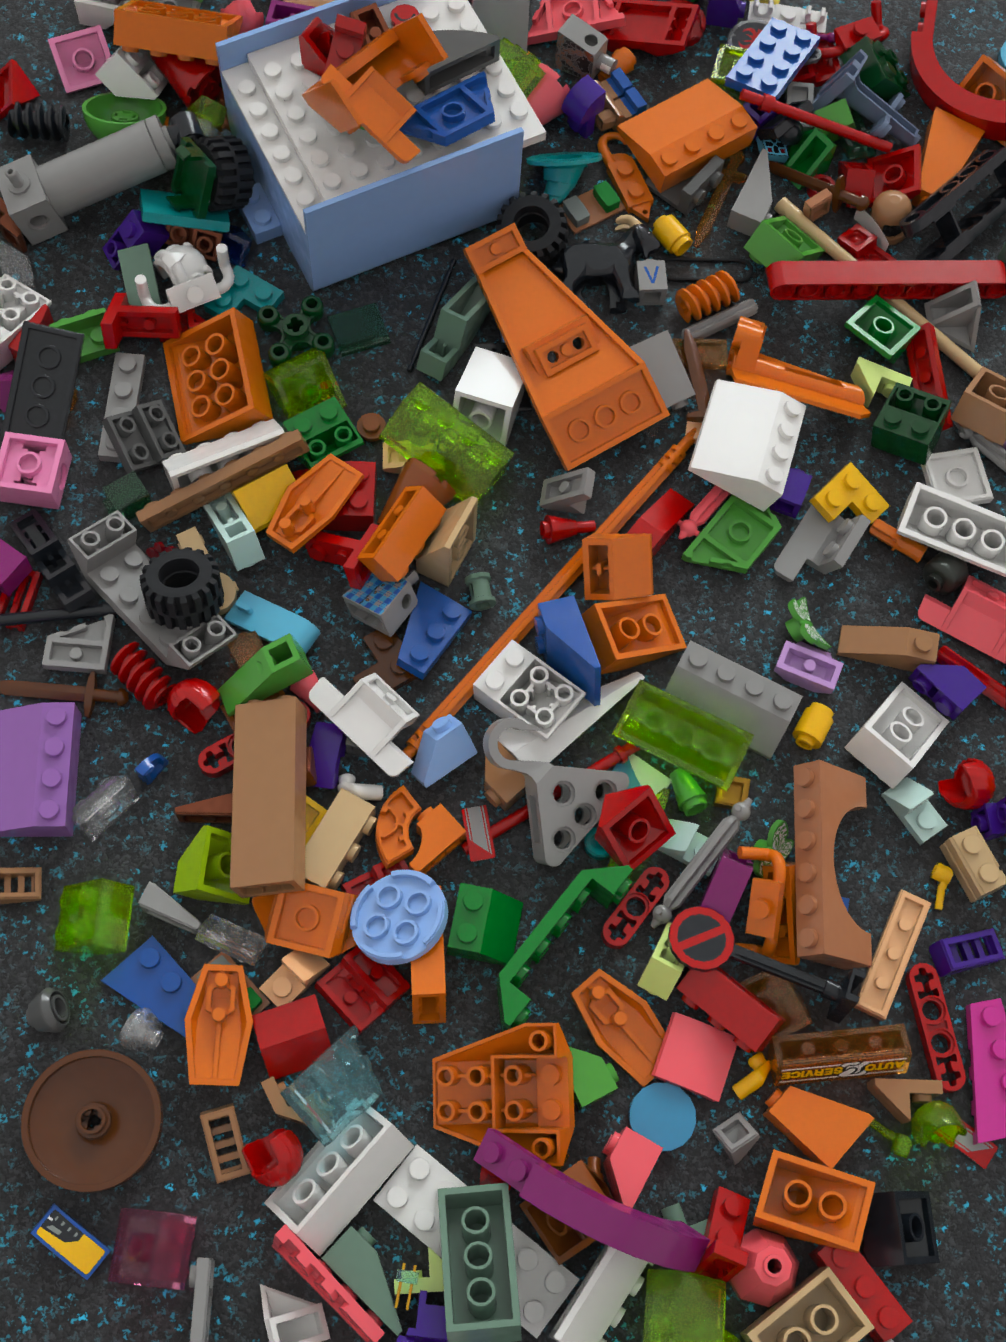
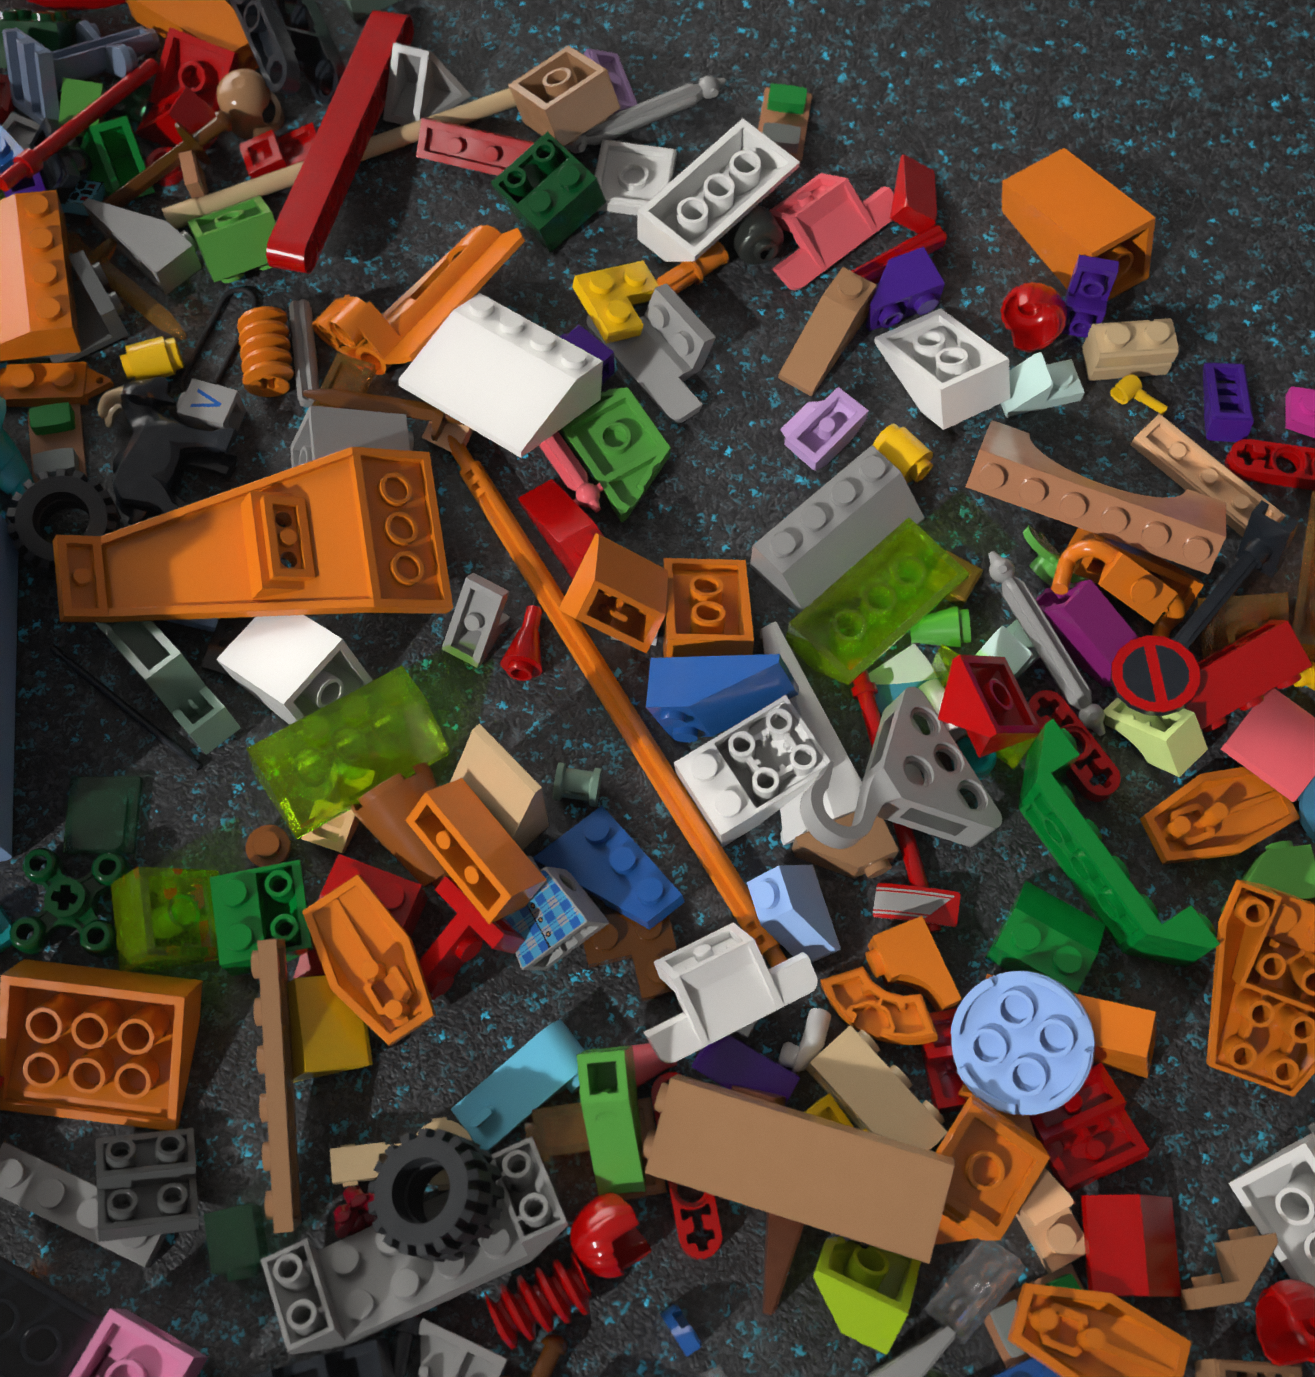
camera: 65 degrees left, 0 degrees up
white slope [162,419,290,490] -> none
light aqua slope [203,492,265,571] -> none
clear light blue slope [280,1025,383,1147] -> none
bright green animal [785,597,832,650] -> none
green slope [844,294,921,364] -> none
yellowish green slope [850,357,913,408] -> none
white sticker [854,210,889,252] -> none

